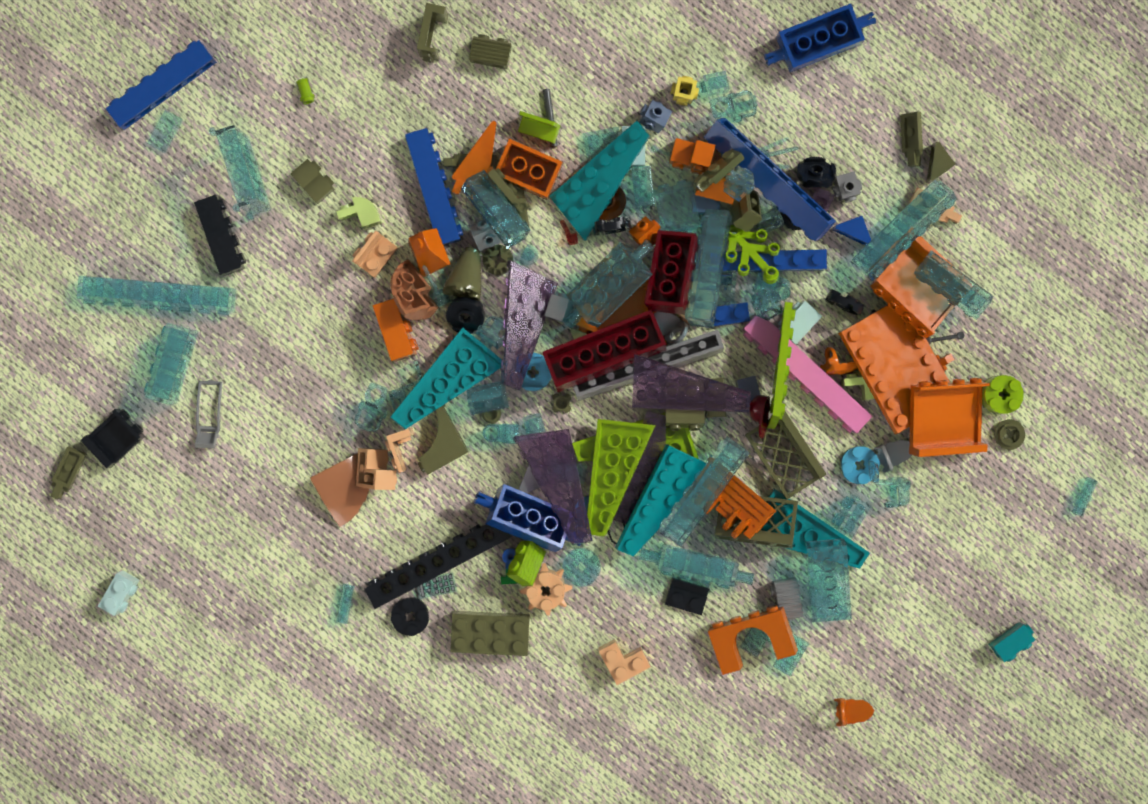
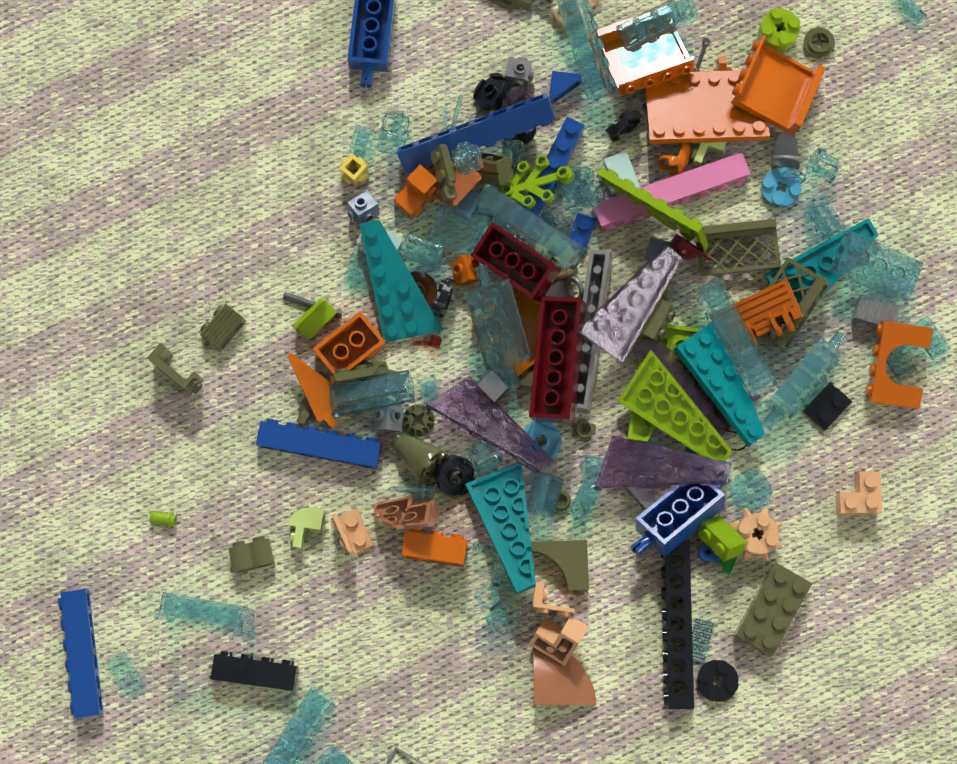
camera: 60 degrees left, 10 degrees down
clear light blue pin [336,584,355,624] -> none
orange slope [408,228,450,277] -> none

